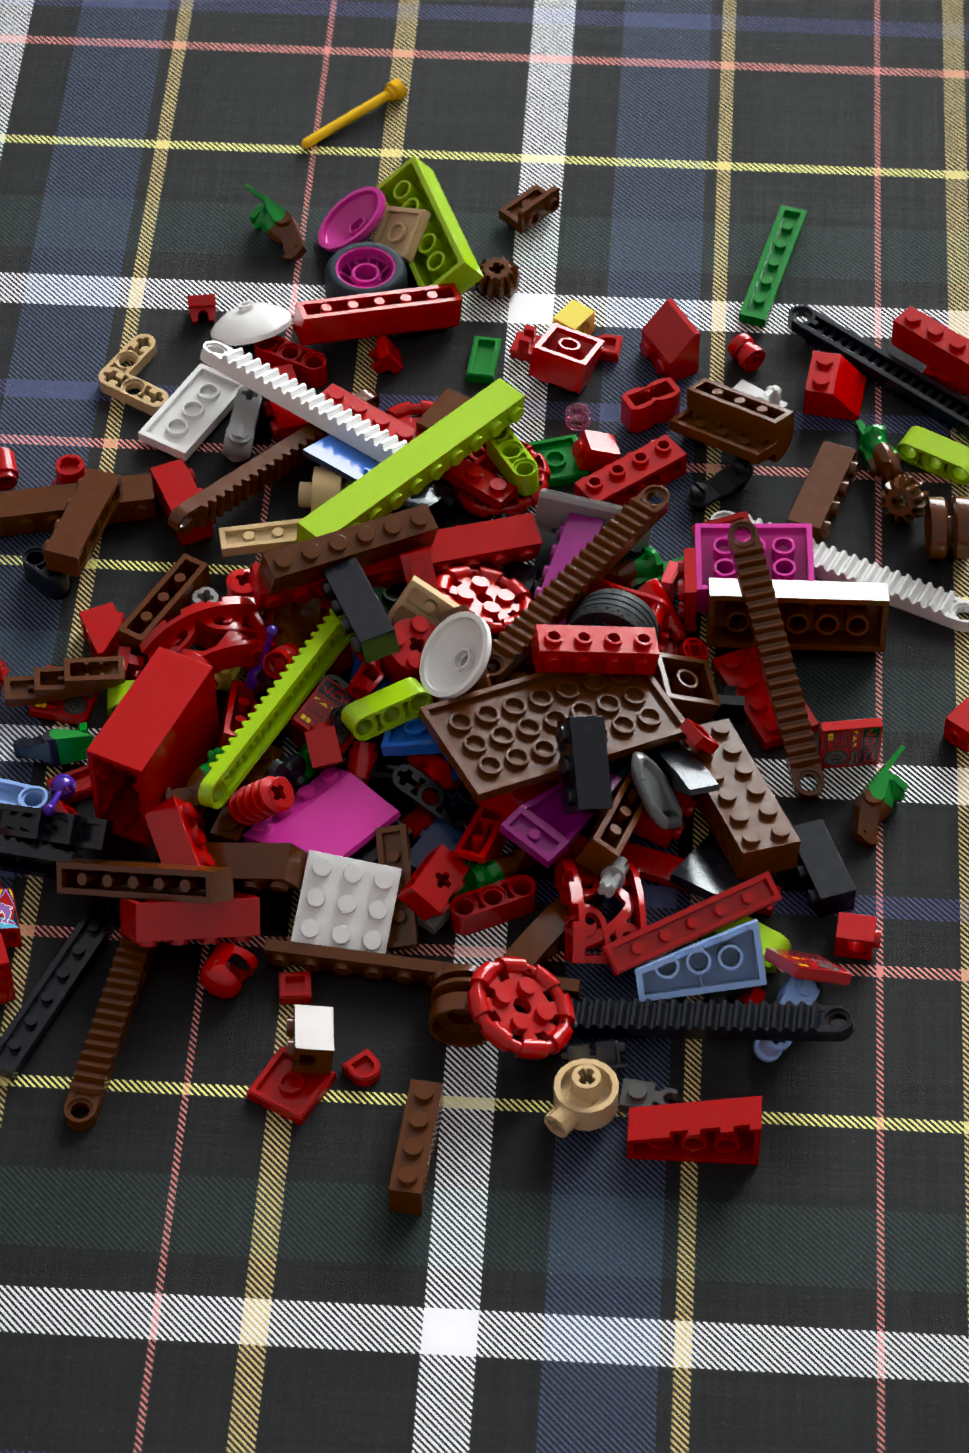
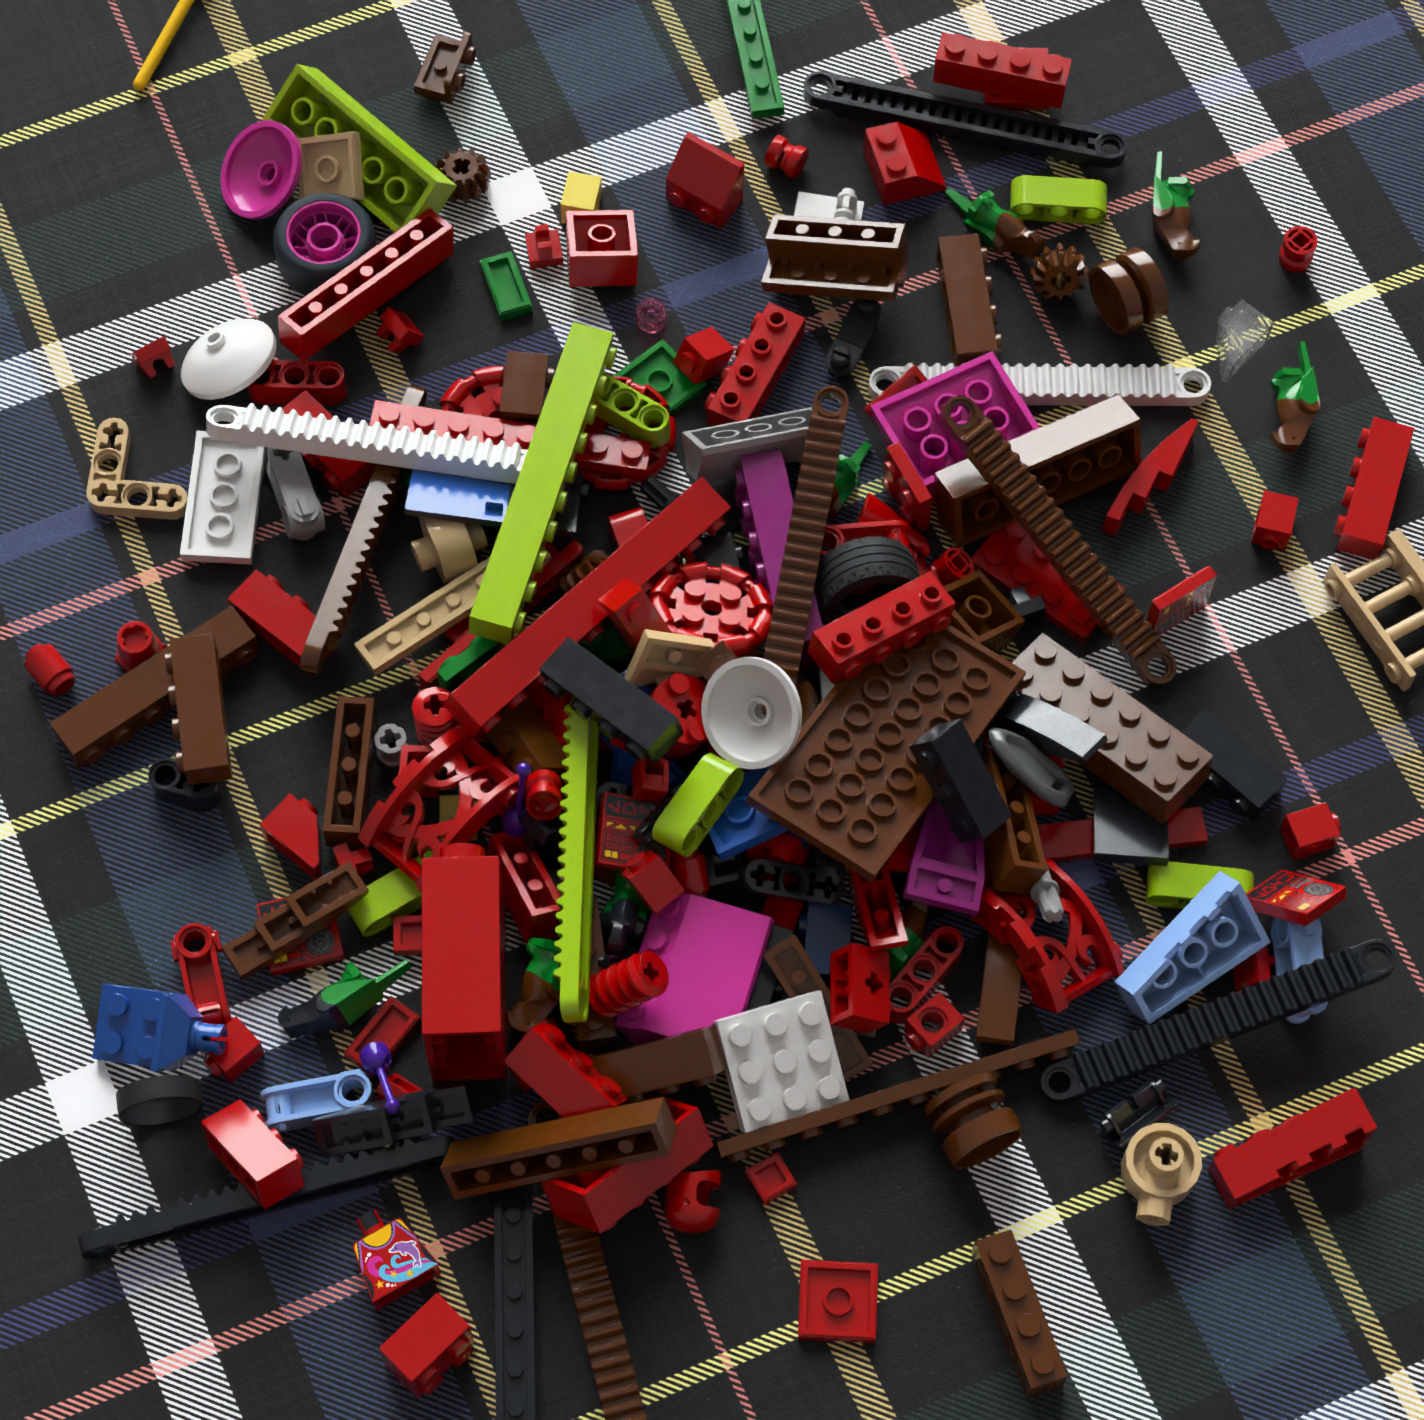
camera: 30 degrees left, 15 degrees up
animal [244,184,307,262] -> none
reddish brown brick [258,503,438,596] -> none
brick [286,1004,334,1075] -> none
red tile [342,1048,381,1087] -> none
red plate [467,956,575,1060] -> none
red tile [597,334,623,362] -> none
red tile [600,871,782,977] -> none
dark grey plate [619,1078,678,1113] -> none
red brick [621,377,681,433] -> none
coral tile [661,561,681,601] -> none
red plate [679,718,719,755] -> none
animal [851,745,908,847] -> none
none -> red brick [904,991,965,1058]
none -> red slope [1102,418,1198,537]

